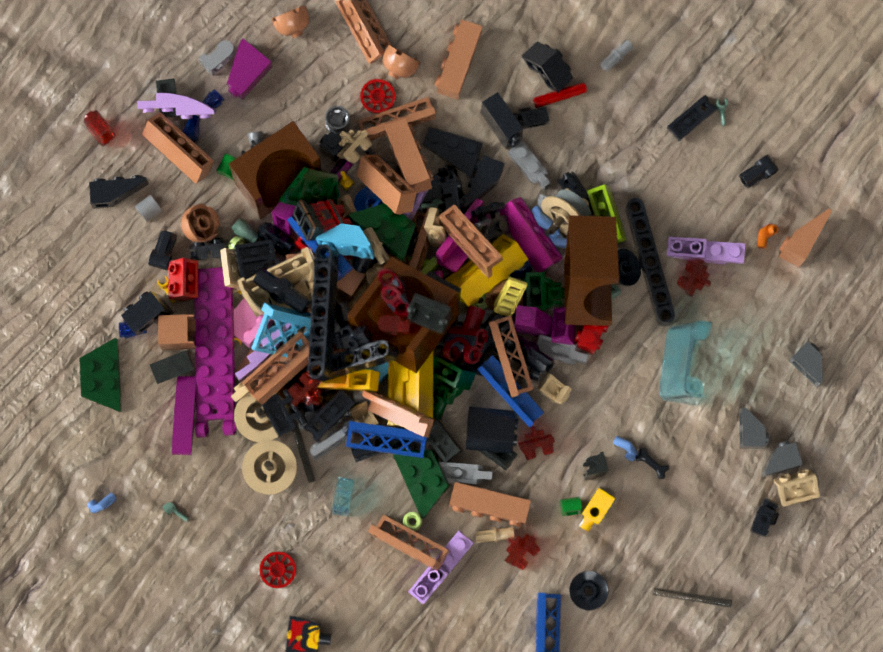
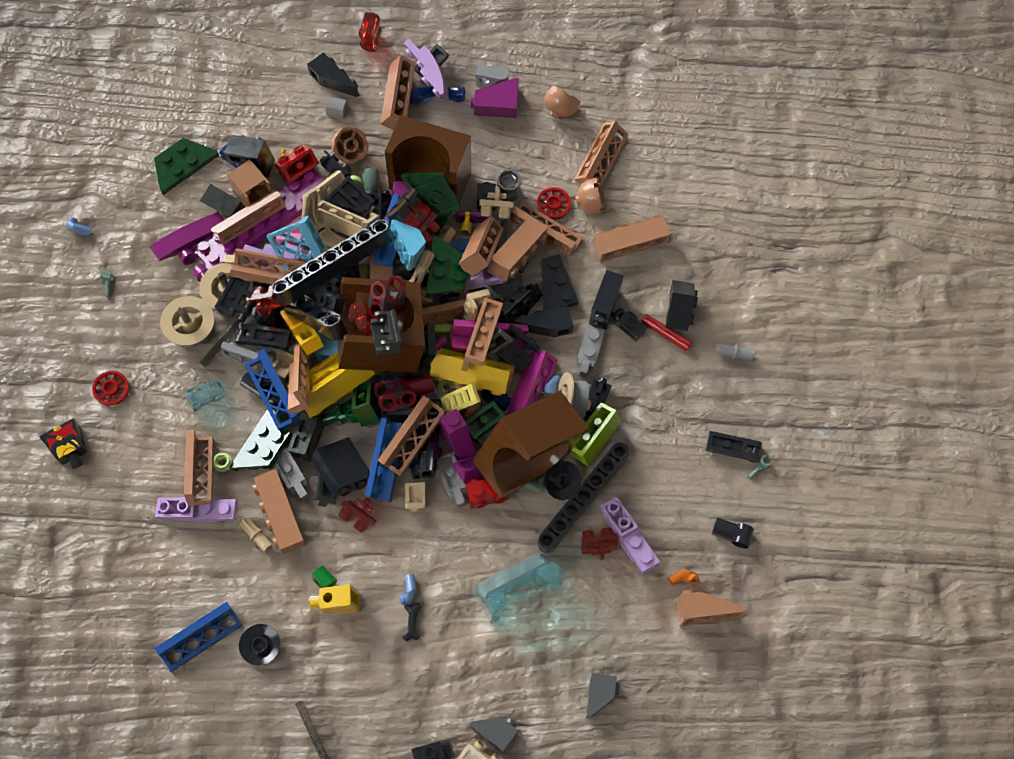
camera: 55 degrees right, 10 degrees down
black piece [148,230,177,271] -> none
black piece [253,268,311,314] -> none
clear red hips [504,534,540,570] -> none
pearl dark grey hinge [583,452,608,480] -> none
dark grey slope [739,408,769,449] -> none
none -> nougat fence [211,191,286,245]

